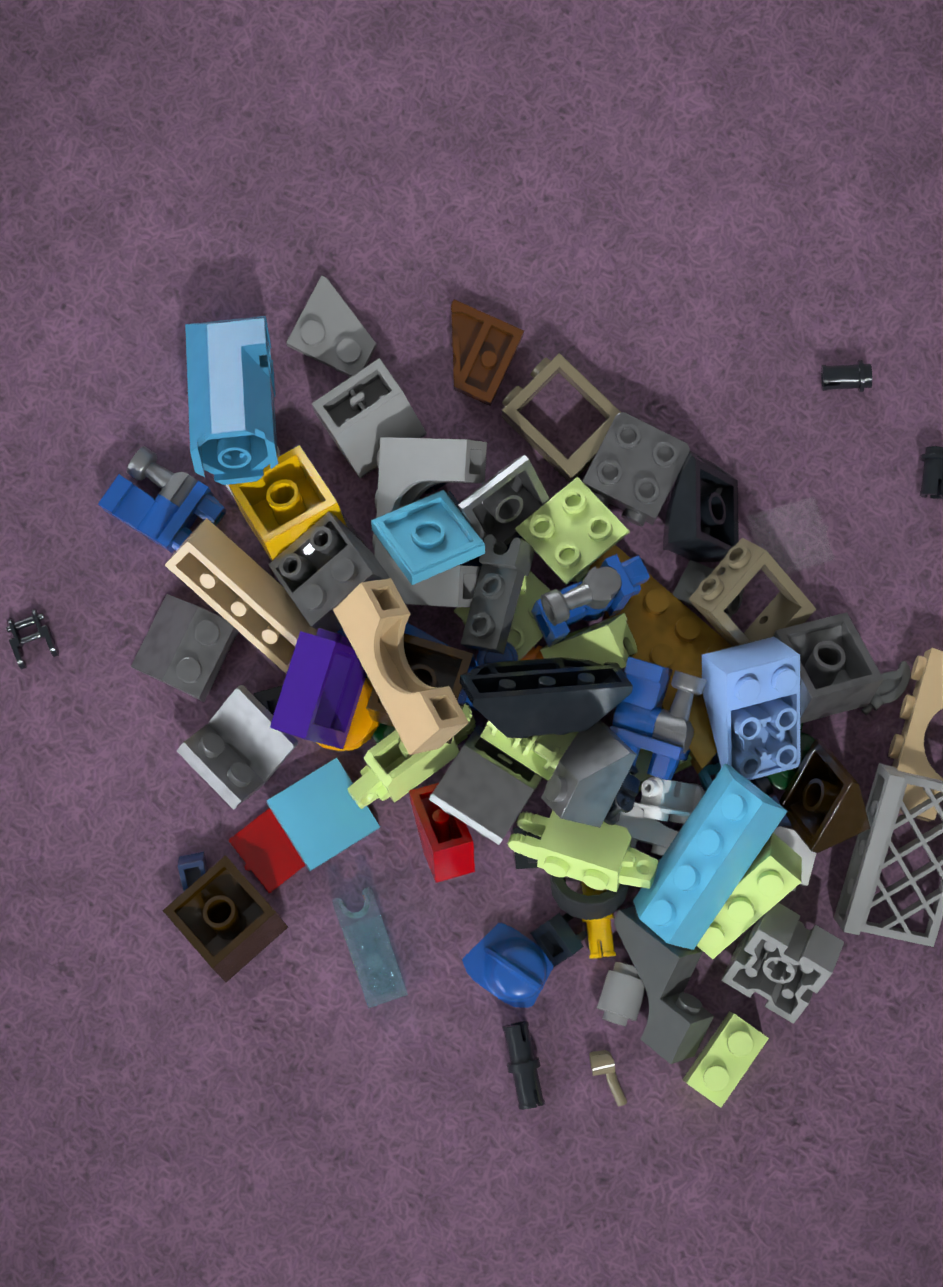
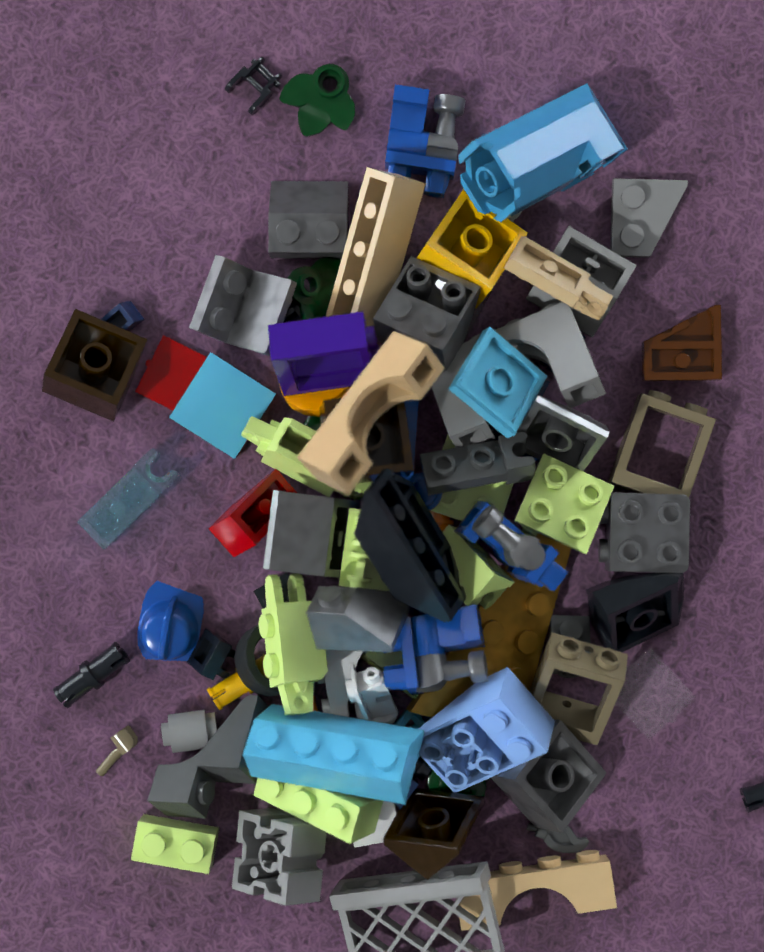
camera: 65 degrees right, 5 degrees up
black piece [604,765,640,825] -> none
none -> dark green plate [279,64,355,137]
none -> dark green plate [288,257,341,320]
none -> tan hinge [504,236,613,321]

